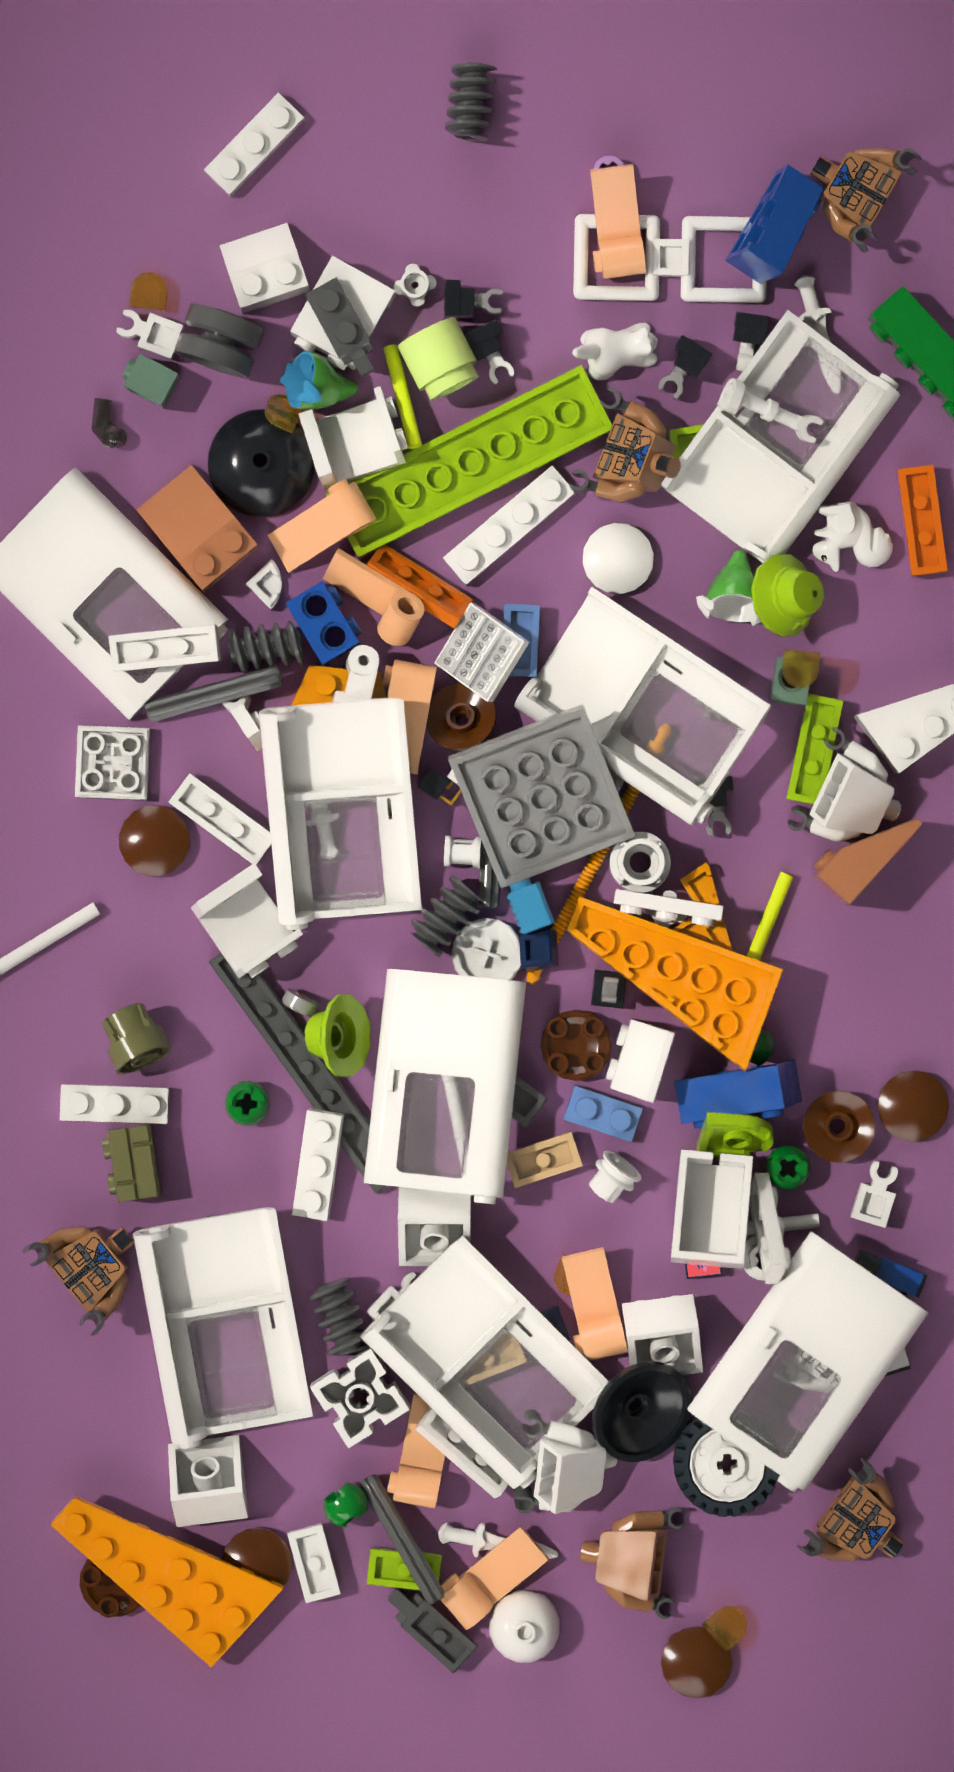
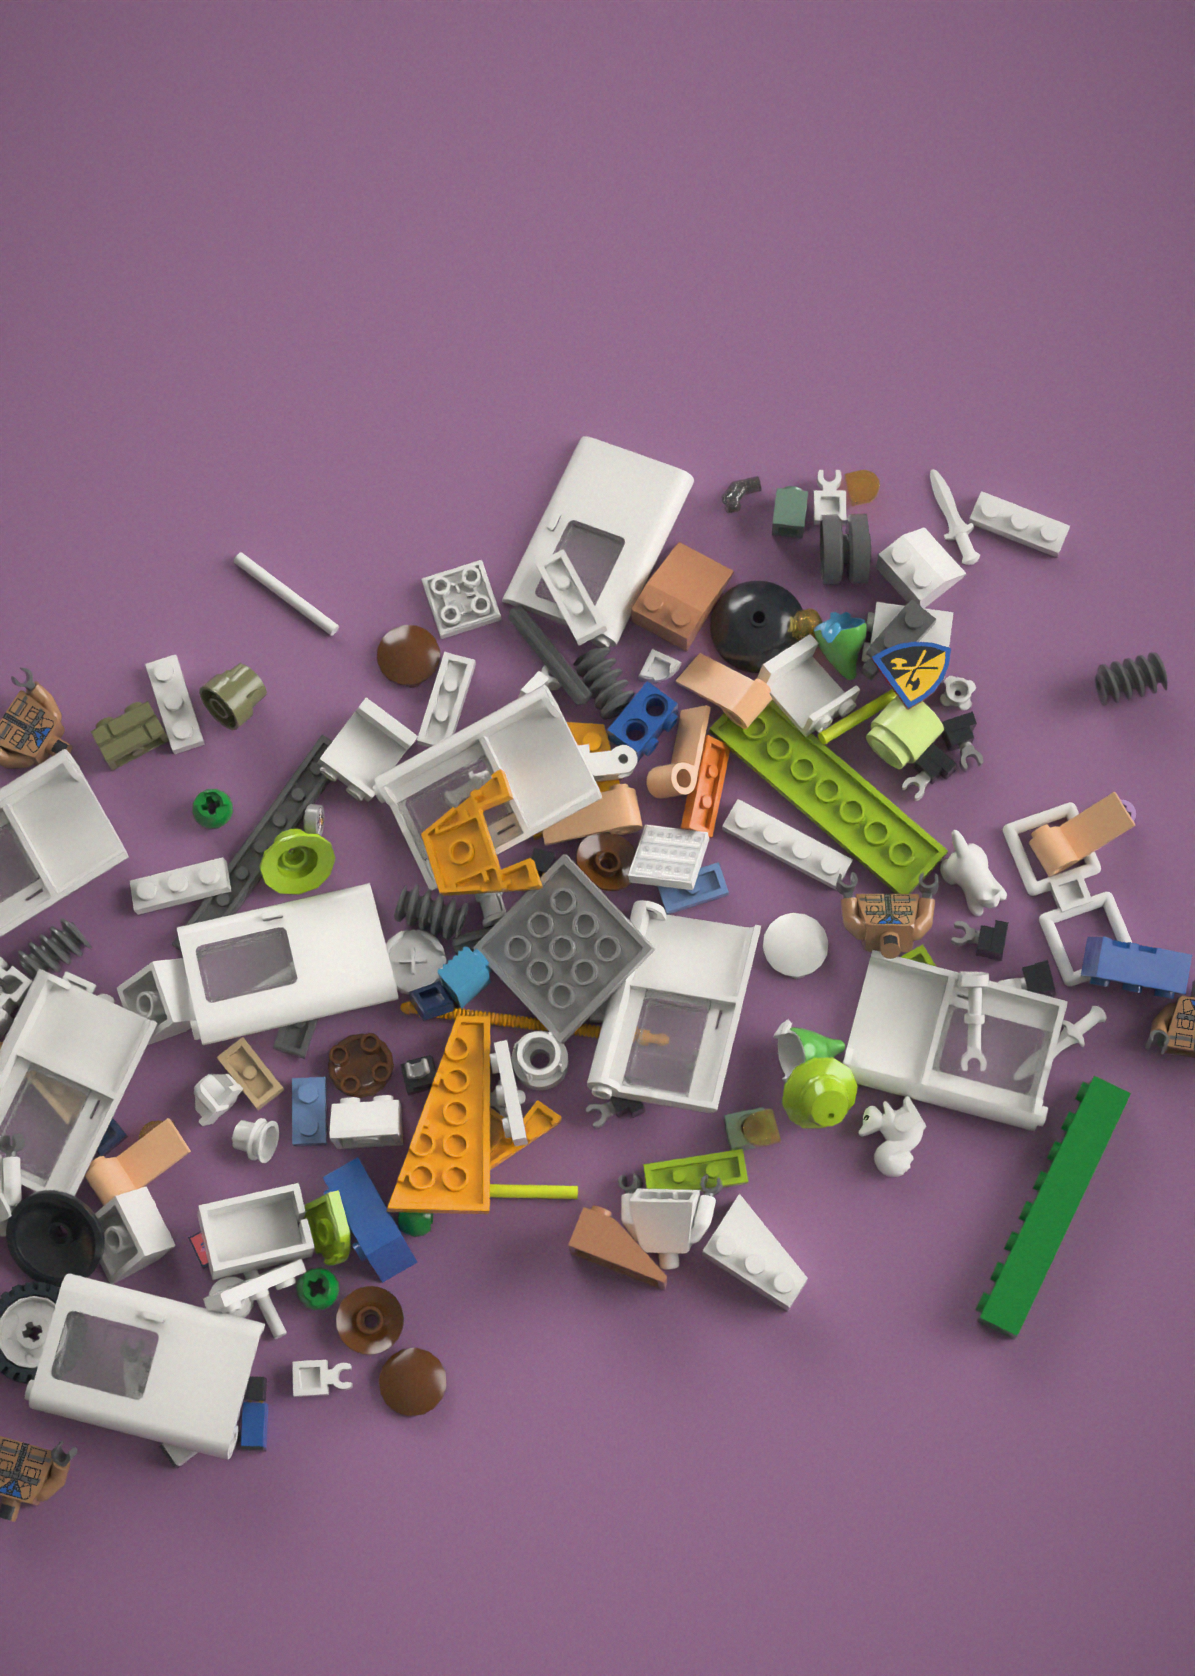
camera: 75 degrees right, 15 degrees down
orange plate [897,464,948,577] -> none
none -> white piece [194,1074,243,1126]
none -> light orange wing [421,769,543,896]
none -> shield [871,641,951,710]
none -> white sword [930,469,980,565]

